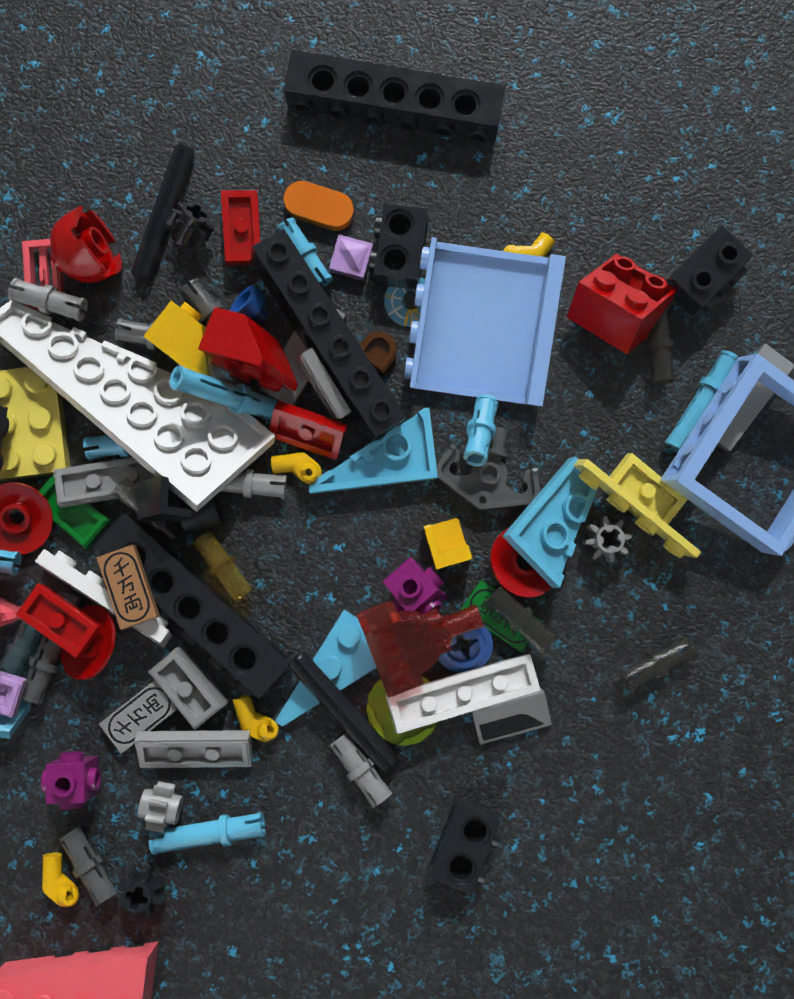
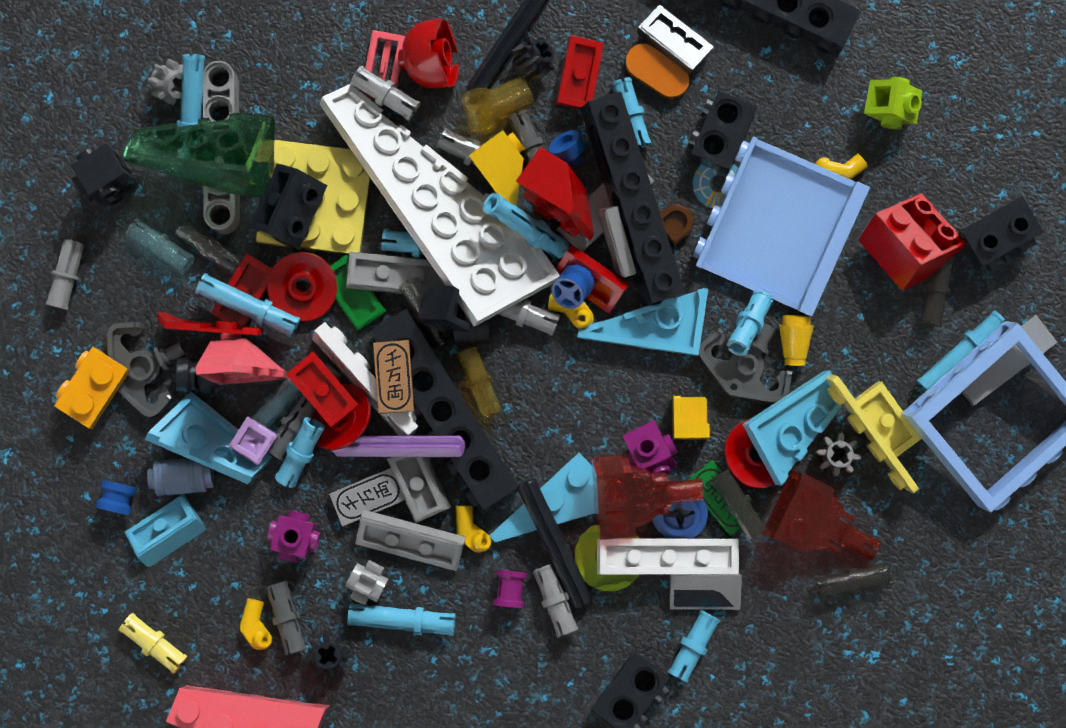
camera: 15 degrees right, 0 degrees up
lavender tile [329,235,374,281] -> none
none -> medium azure pin [275,417,325,488]
none -> medium lavender axle [332,436,465,457]
none -> clear yellow piece [461,76,534,134]
none -> magenta bush [493,570,527,608]
none -> blue wheel [551,265,594,309]
none -> plate [637,5,713,75]
none -> medium azure pin [668,610,721,683]
none -> clear red brick [762,471,881,560]
none -> yellow cone [779,315,814,366]
none -> lime brick [864,77,922,130]

